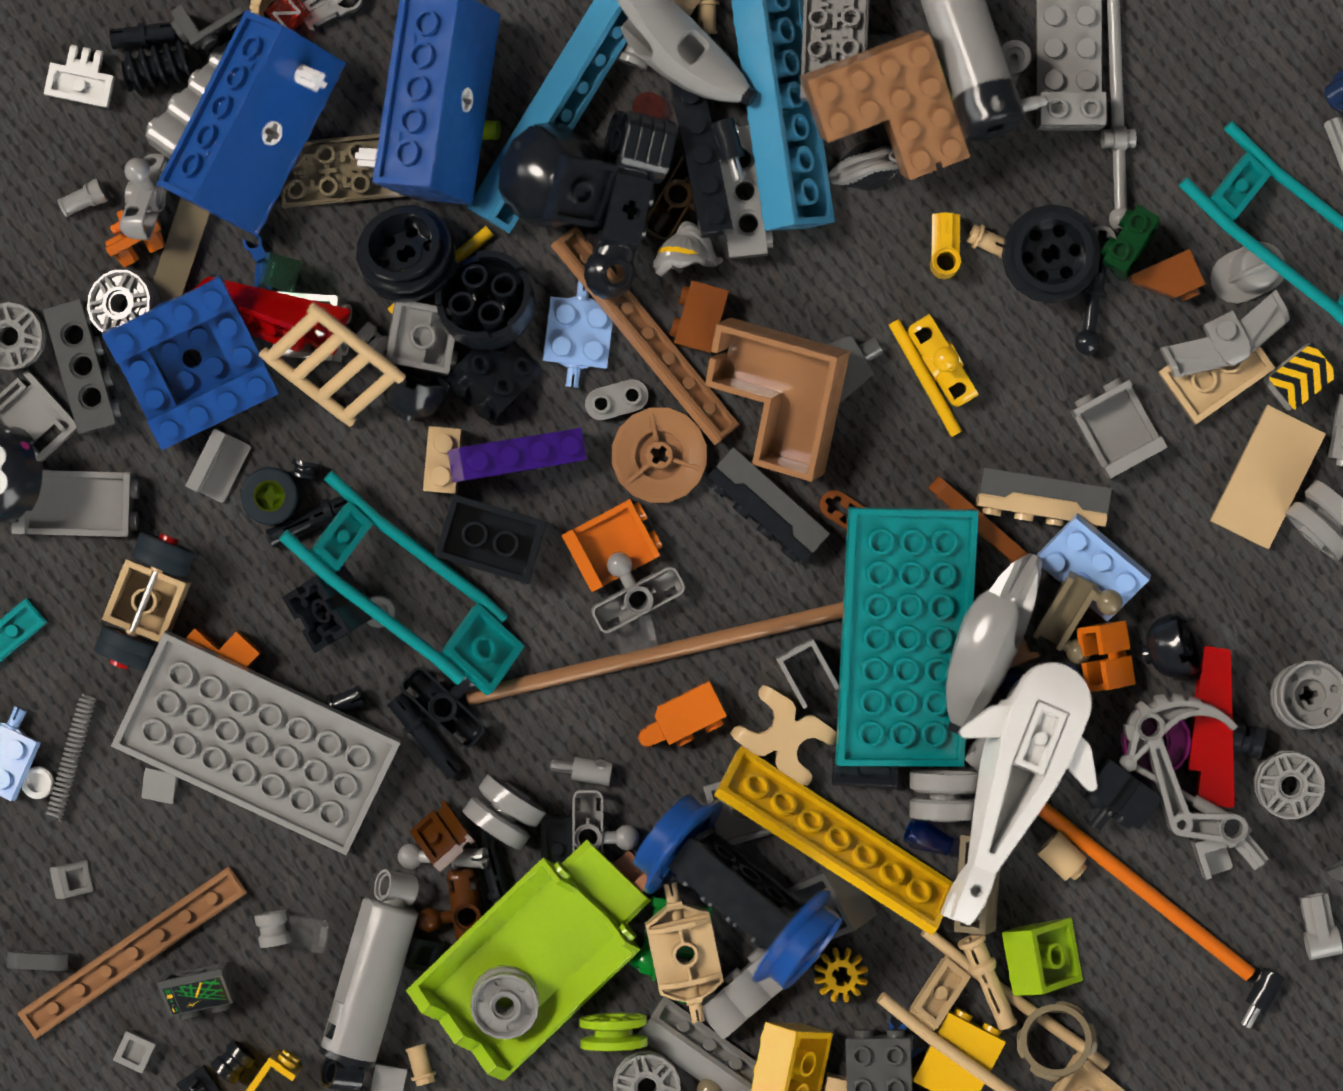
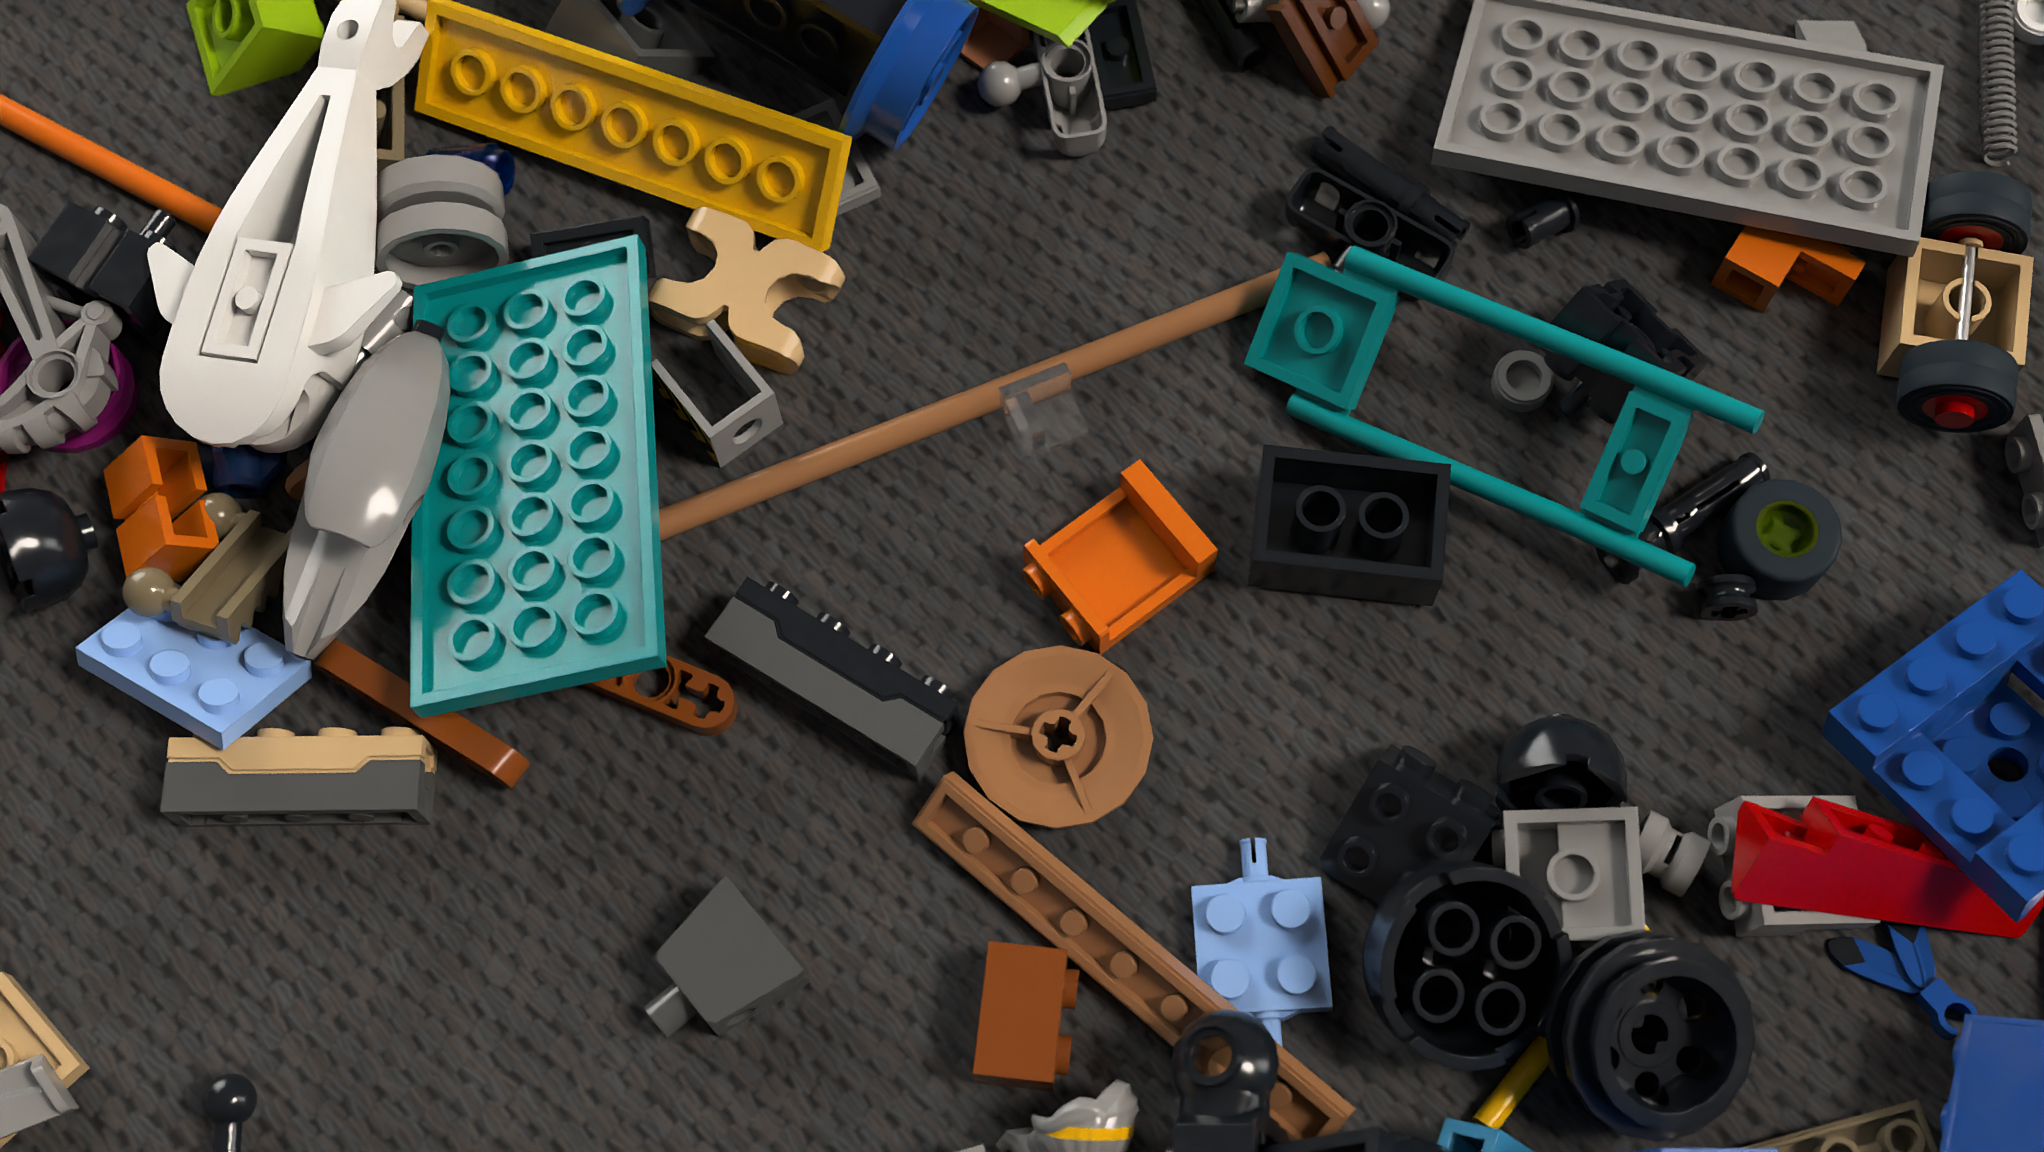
camera: 175 degrees right, 20 degrees down
light grey panel [185,428,251,503] -> none
clear green brick [258,252,302,293] -> none
tan bar [259,302,406,427] -> none
tan brick [423,426,463,494] -> none
dark purple brick [448,428,587,483] -> none
light grey wheel [462,773,546,850] -> none
light grey piece [550,757,613,786] -> none
light grey plate [585,379,648,421] -> none
light grey piece [591,552,685,633] -> none
orange hinge [638,681,727,747] -> none
medium nougat piece [705,317,850,482] -> none
yellow piece [888,319,962,437] -> none
yellow piece [908,314,979,407] -> none
tan brick [1036,831,1087,881] -> none
light grey panel [1070,377,1168,479] -> none

